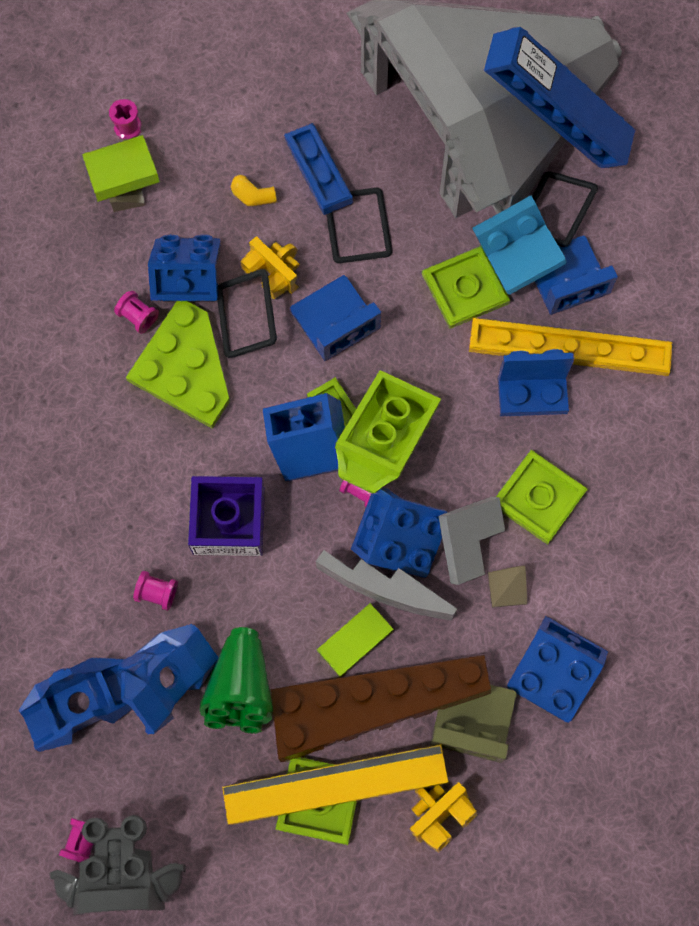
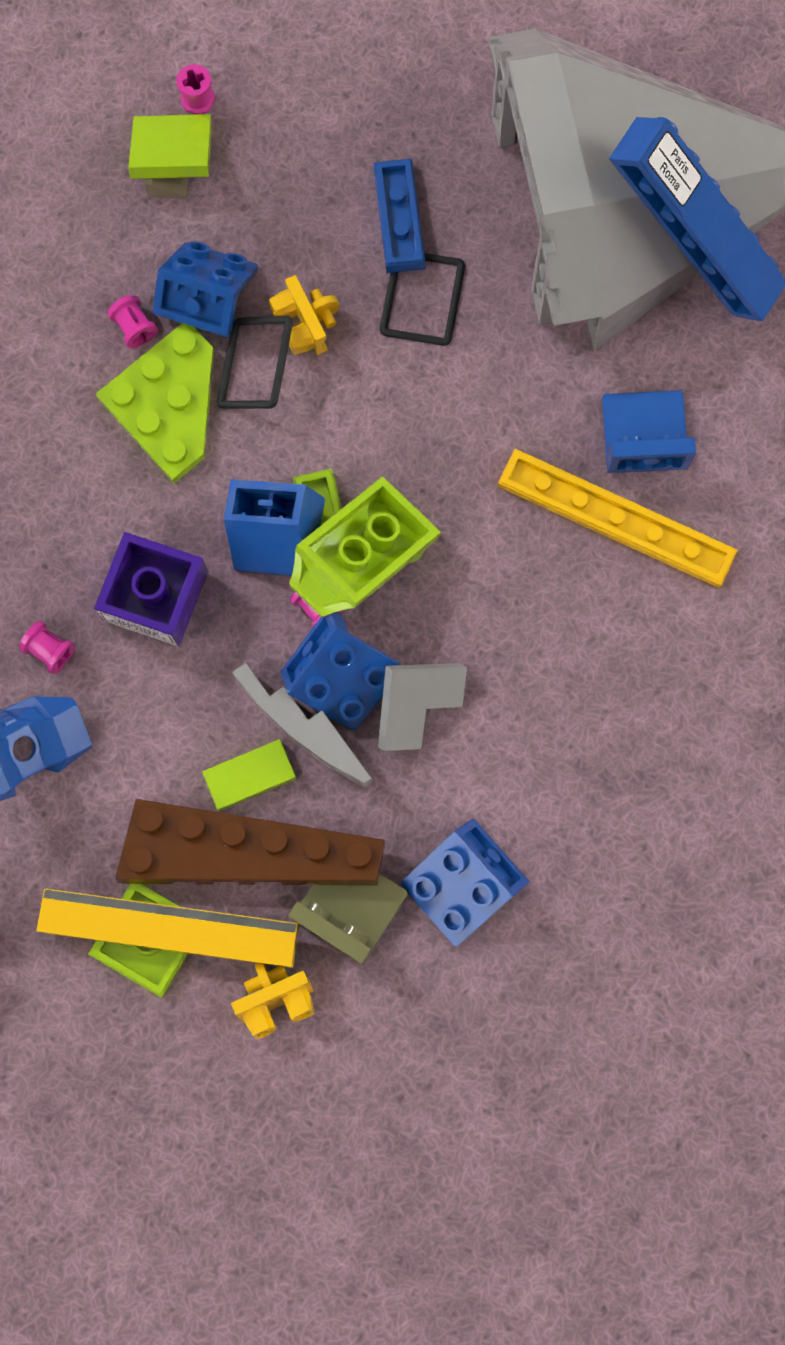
camera: 20 degrees right, 5 degrees up
green cone [199,627,273,734] -> none
yellow arm [231,175,277,207] -> none
blue bracket [290,275,381,361] -> none
lime tile [422,246,510,329] -> none
dark azure bracket [472,195,567,294] -> none
dark tan slope [488,566,527,608] -> none
lime tile [496,450,588,545] -> none
blue bracket [497,349,574,417] -> none
black piece [532,171,598,247] -> none

